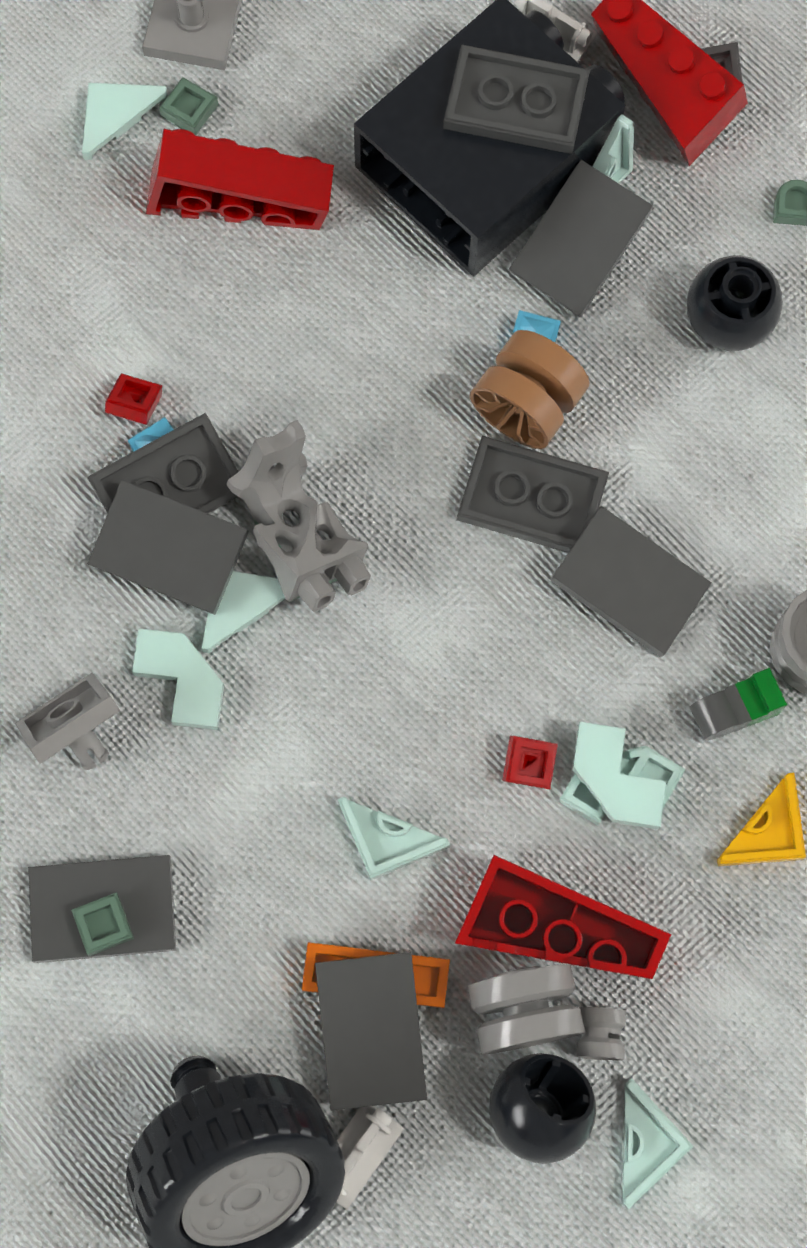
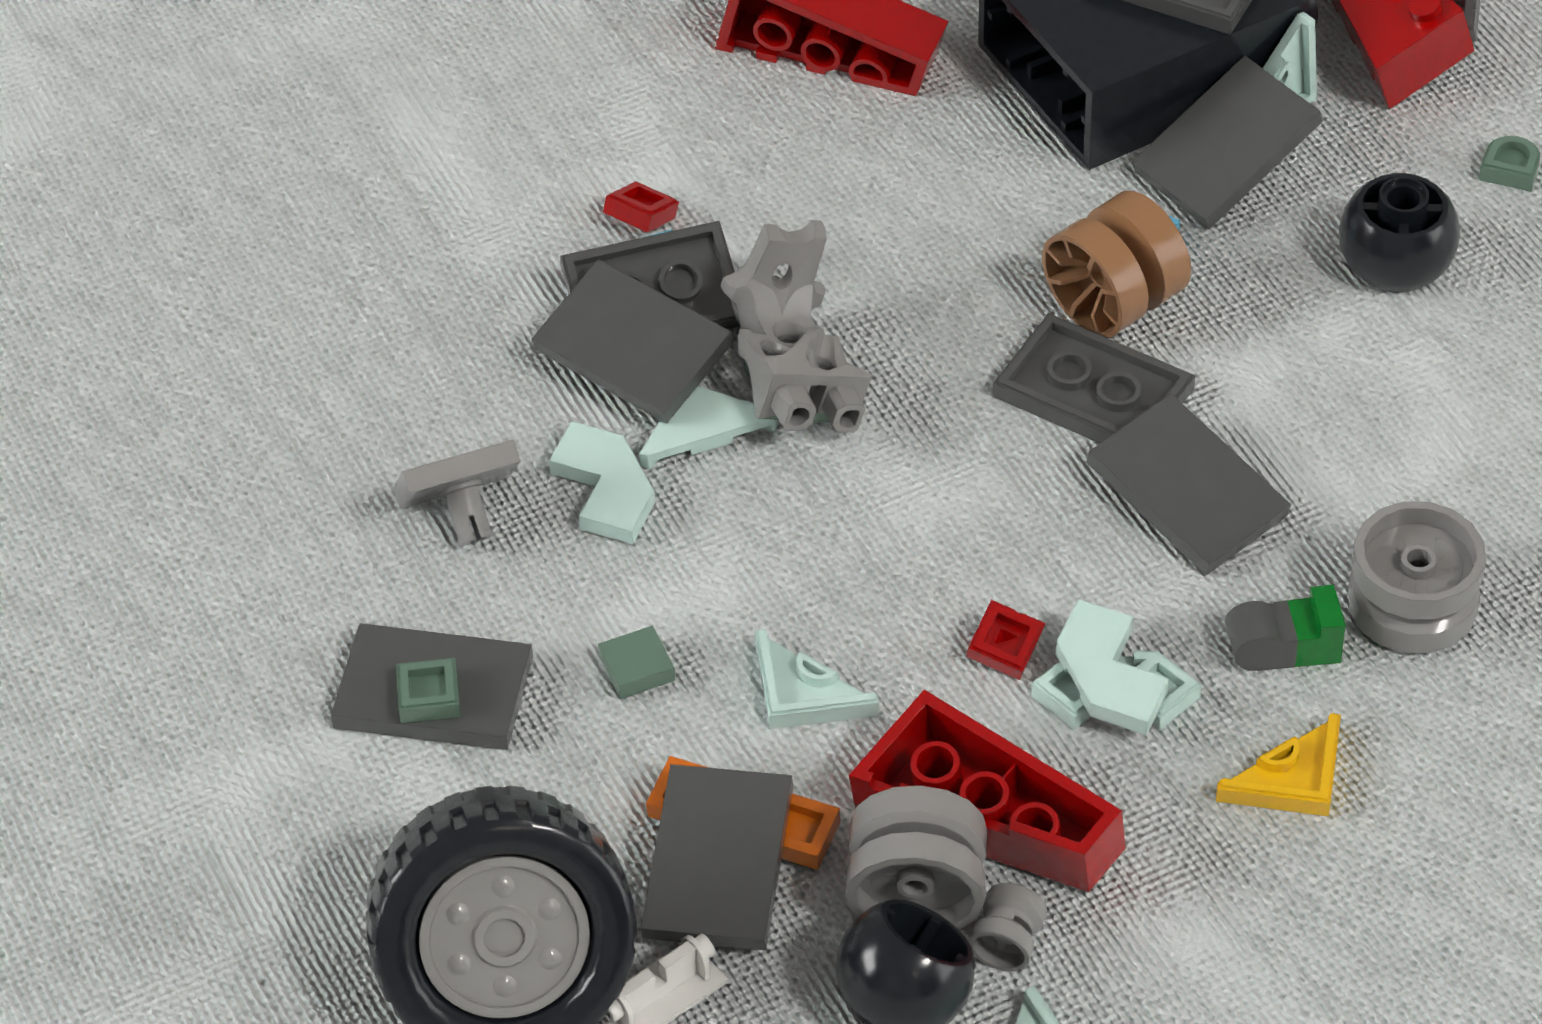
camera: 20 degrees right, 25 degrees down
none -> sand green tile [598,625,675,699]

